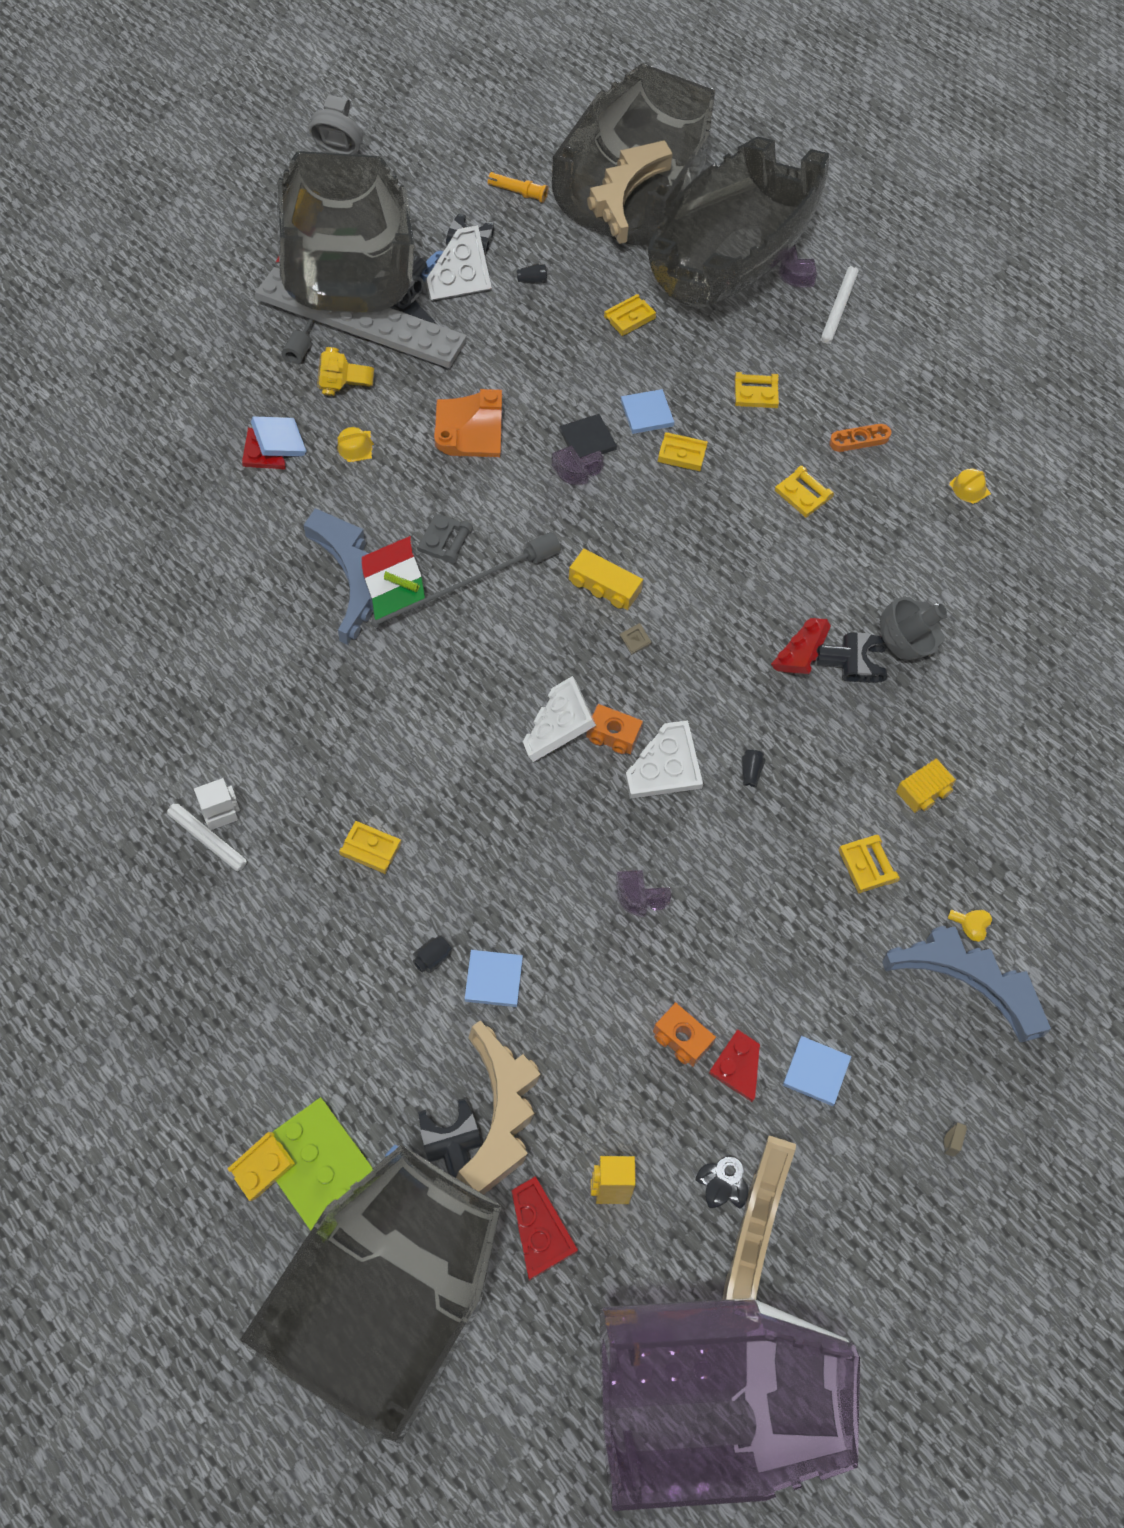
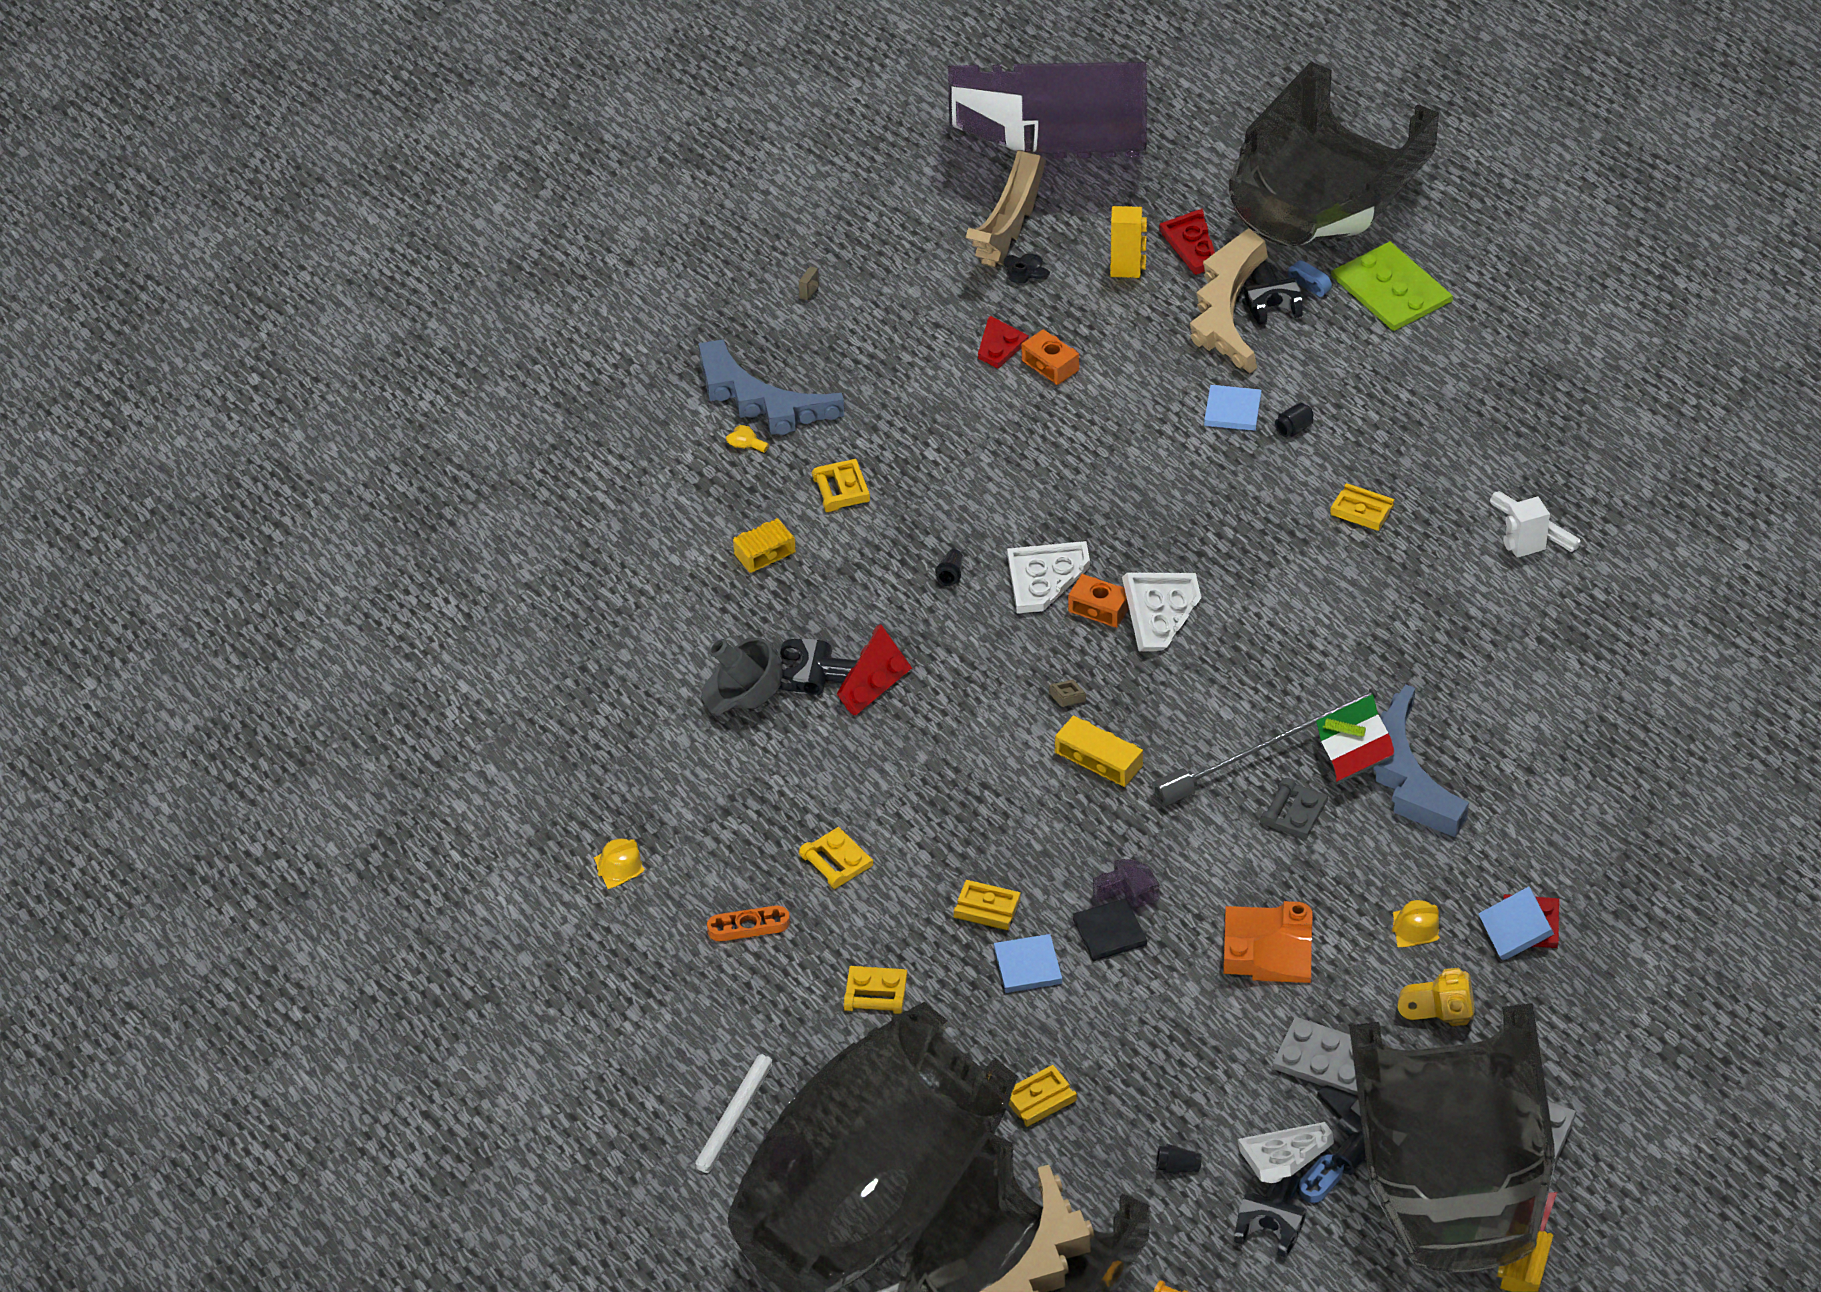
camera: 170 degrees left, 15 degrees down
yellow plate [227,1132,295,1201] -> none
clear purple brick [616,870,671,917] -> none
light blue tile [783,1036,851,1106] -> none

